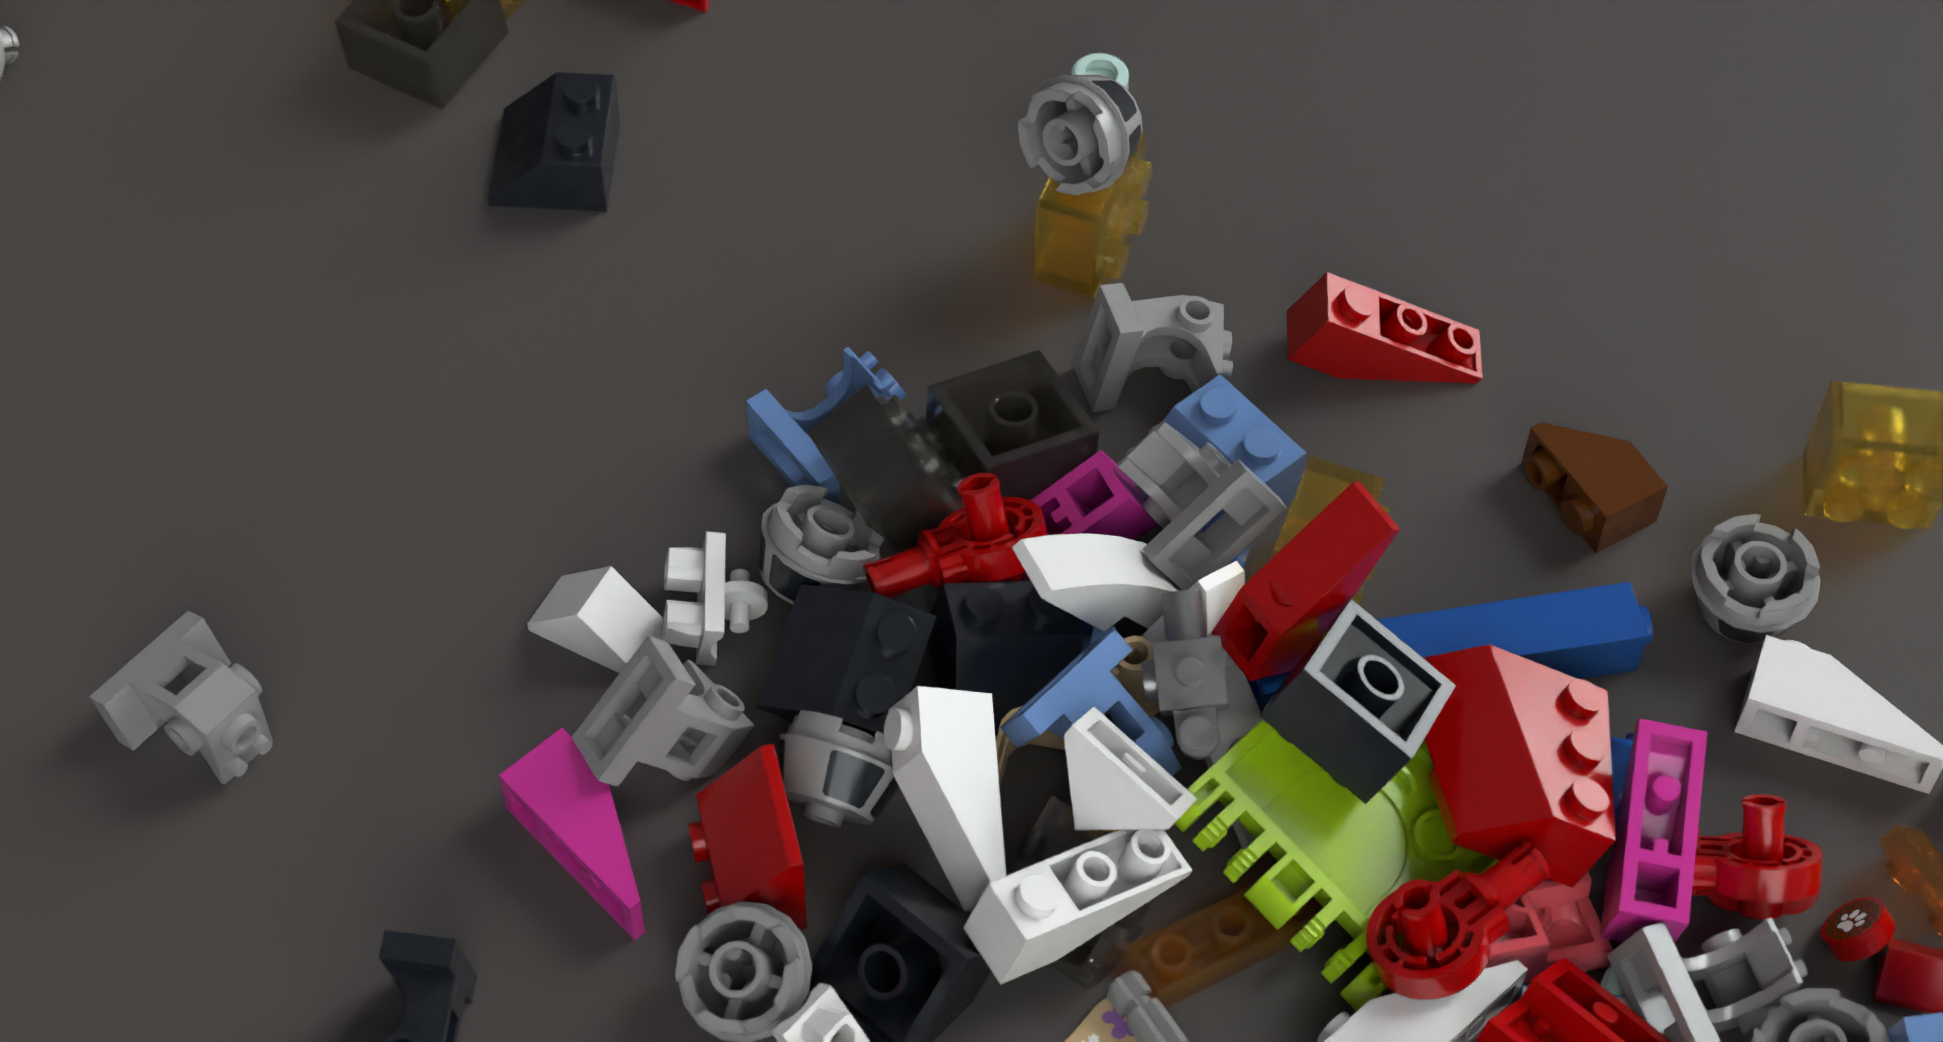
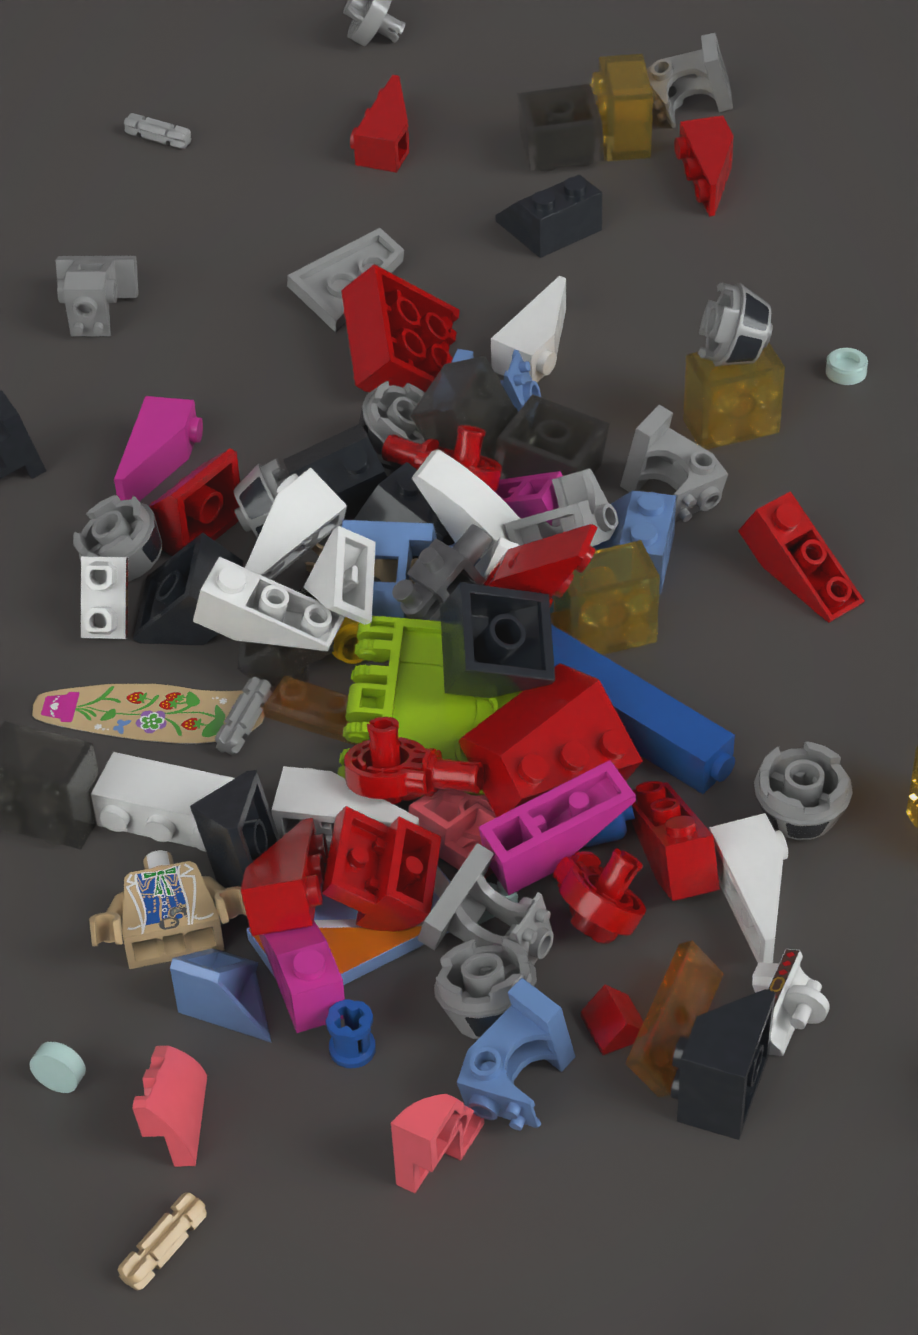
camera: 55 degrees right, 10 degrees down
white slope [527,566,663,673] -> none
light grey tile [571,636,755,787] -> none
white hips [662,531,768,666] -> none
reddish brown slope [1521,422,1668,553] -> none
red tile [1821,897,1896,962] -> none
none -> light grey wing [287,228,404,332]
none -> red wedge [341,264,460,396]
none -> red slope [350,75,410,173]
none -> white slope [491,276,566,382]
none -> red slope [631,781,720,901]

